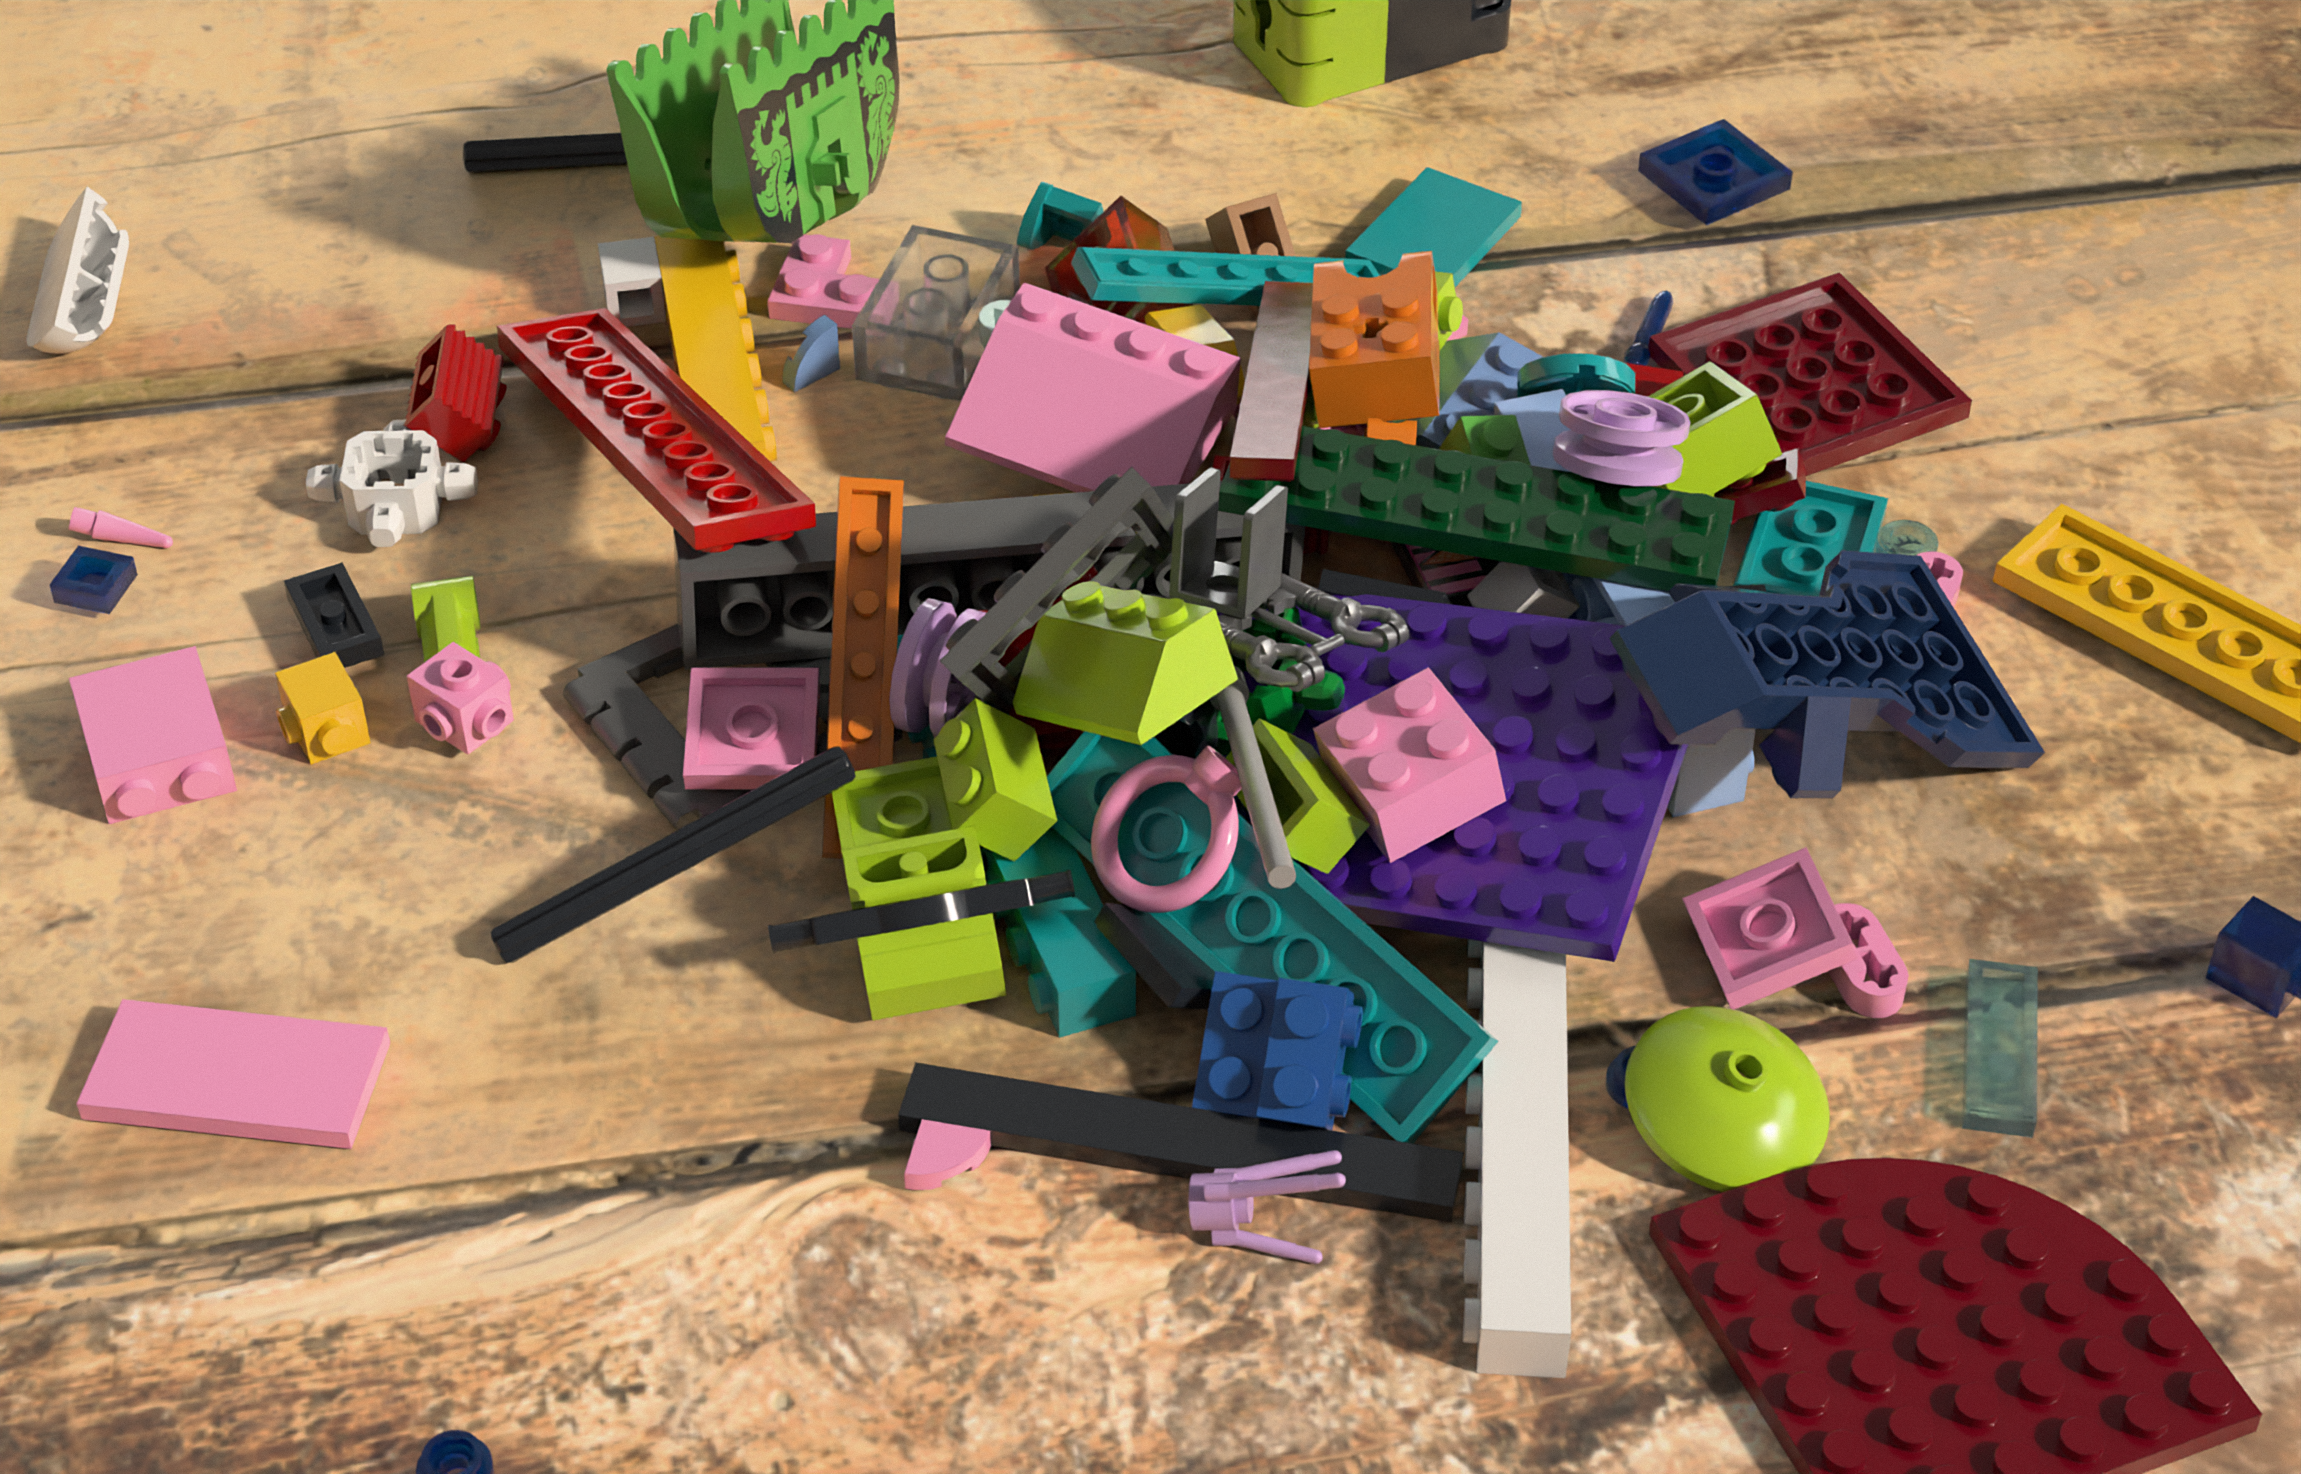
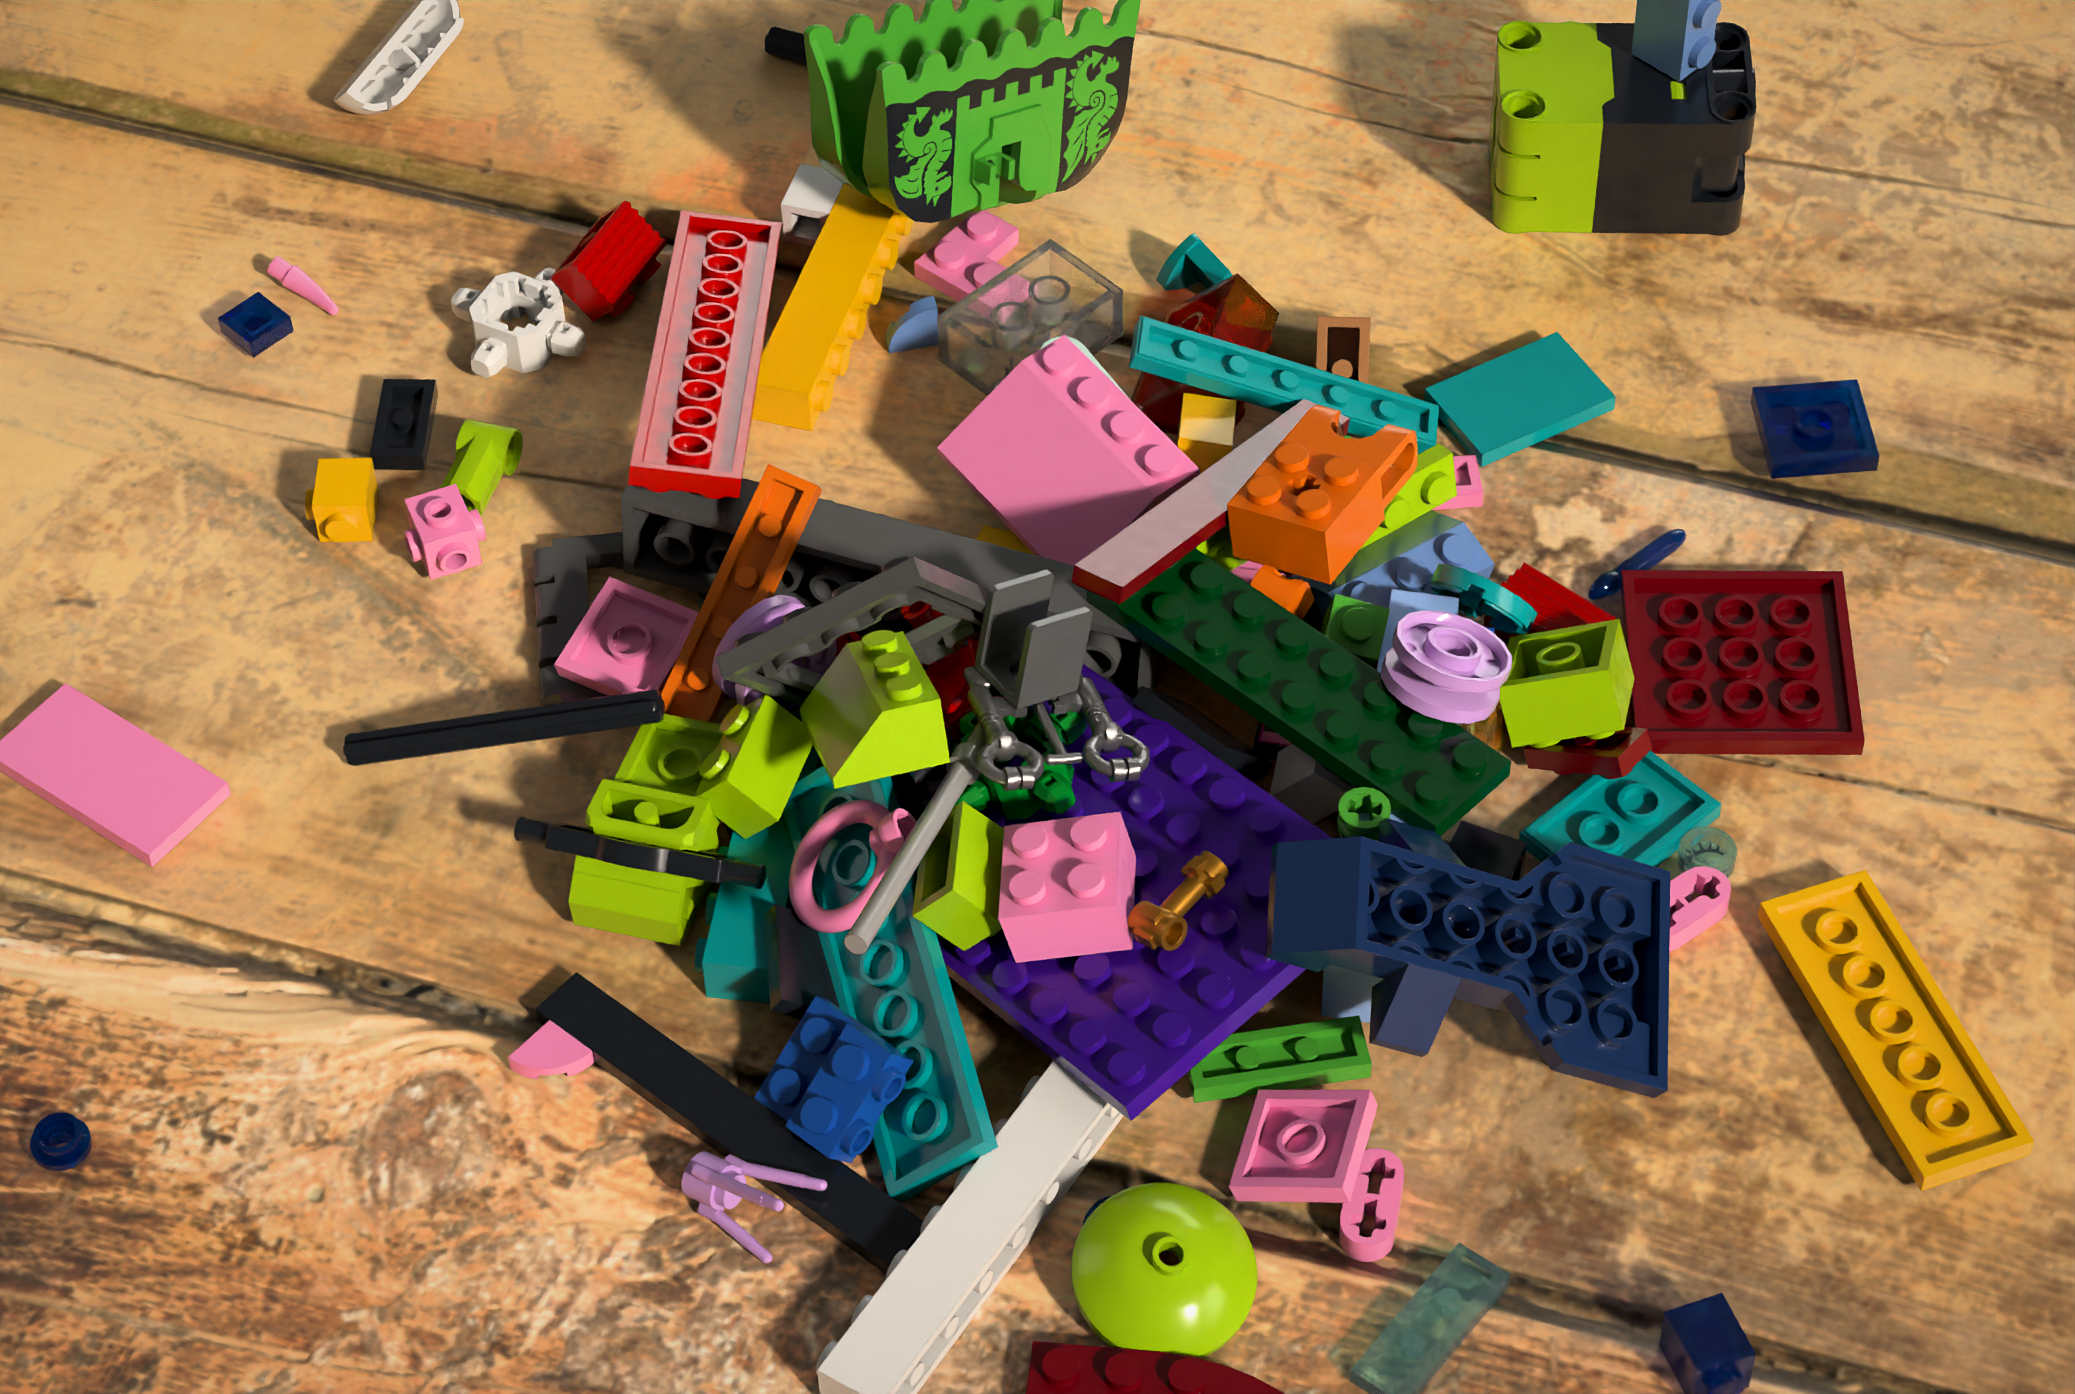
camera: 30 degrees right, 5 degrees up
bright pink brick [69,646,237,824] -> none
none -> pearl gold bar [1128,851,1229,951]
none -> bright green plate [1187,1015,1372,1103]
none -> bright green bush [1337,787,1391,841]

